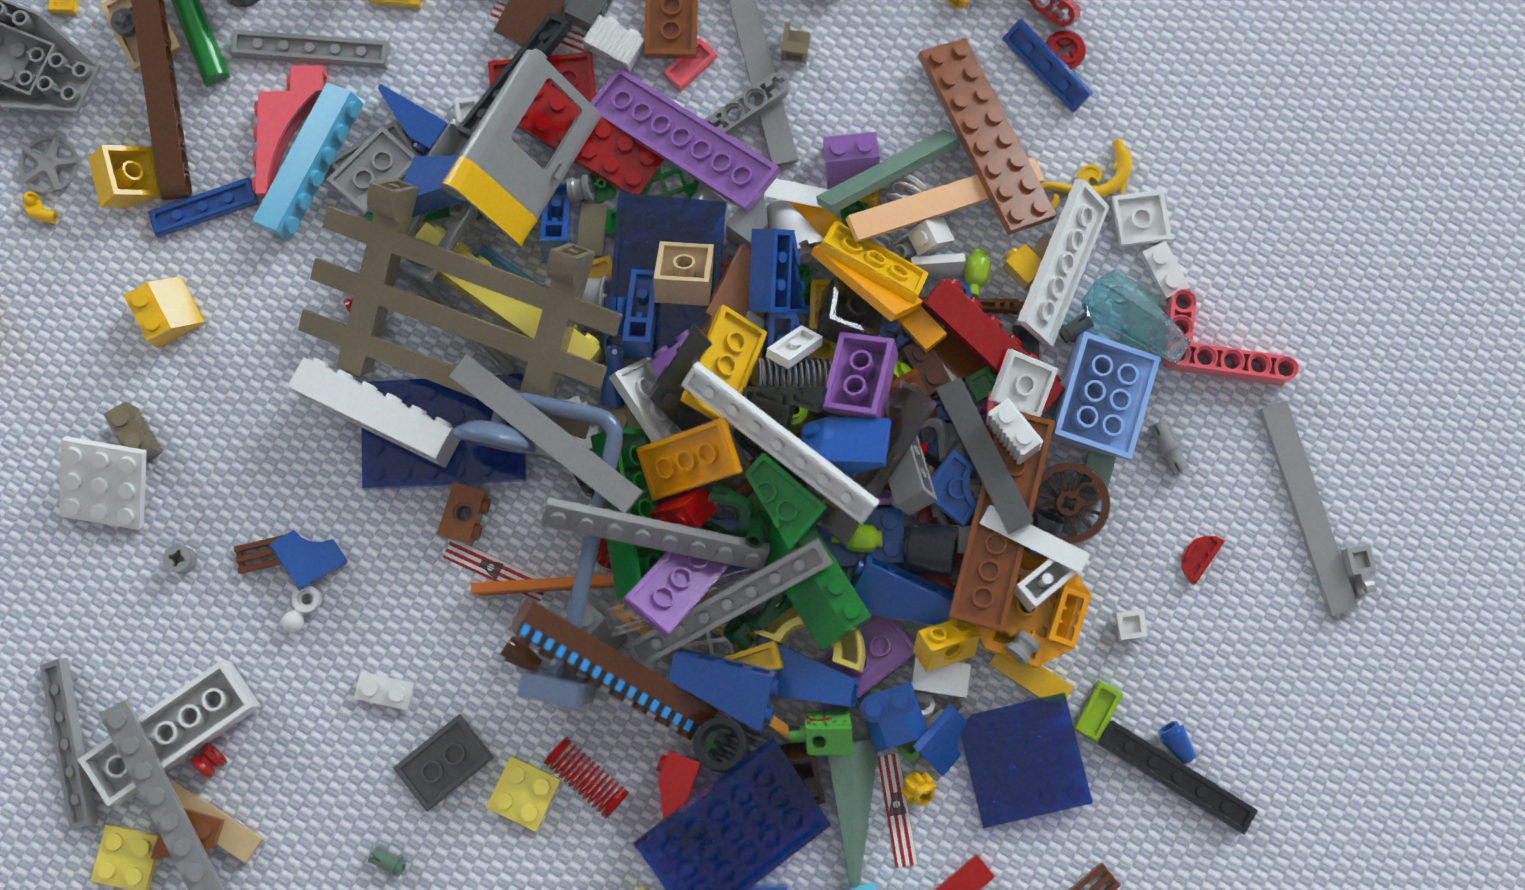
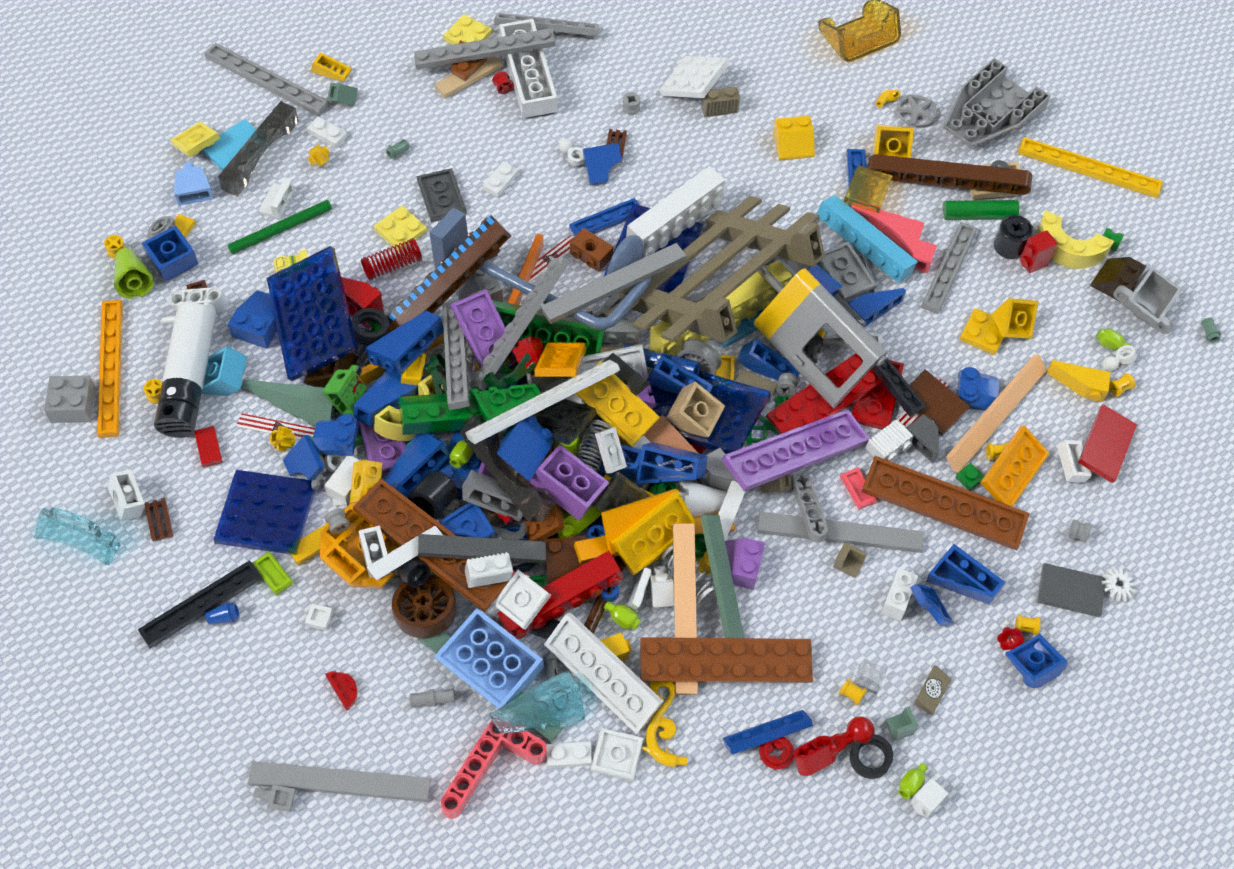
camera: 110 degrees right, 20 degrees down
none -> blue tile [569,198,643,236]
none -> clear yellow tile [844,165,893,213]

